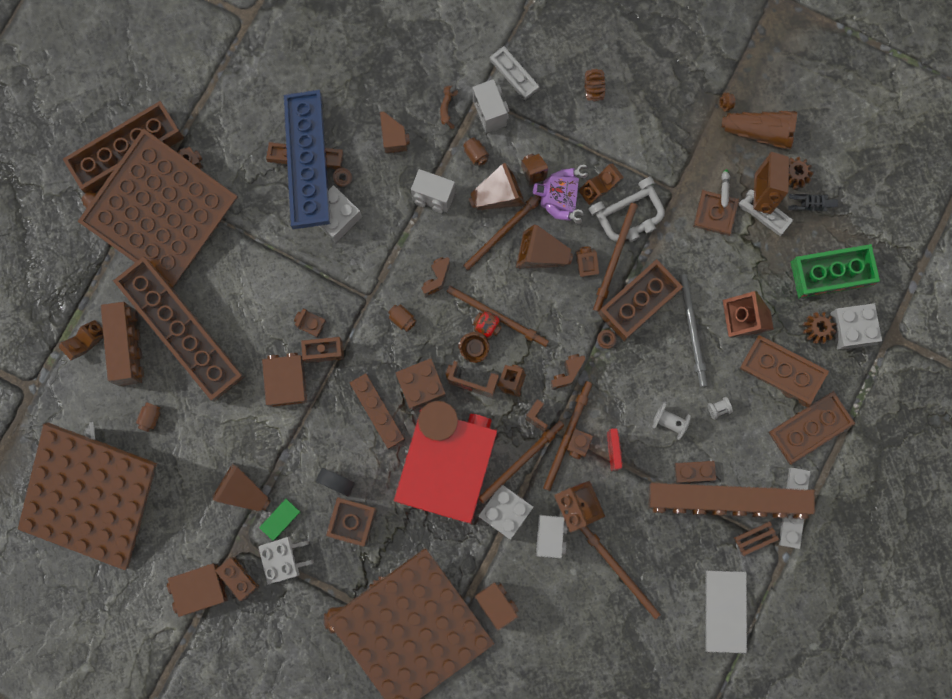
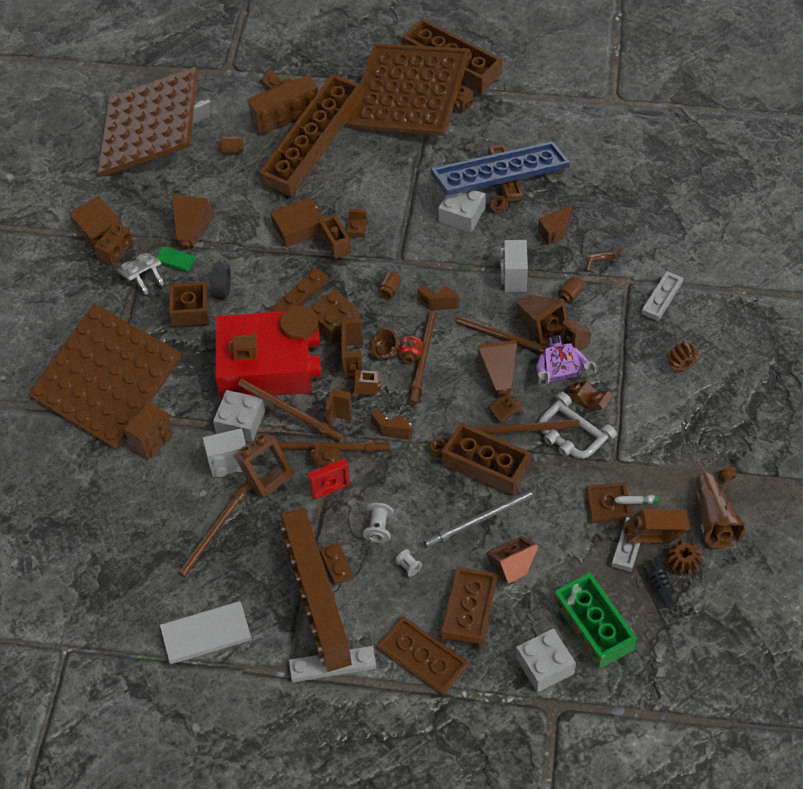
camera: 70 degrees right, 25 degrees down
light grey brick [472,79,509,133] -> none
reddish brown tile [734,521,779,556] -> none
reddish brown gear [803,312,836,344] -> none
none -> reddish brown brick [229,333,257,360]

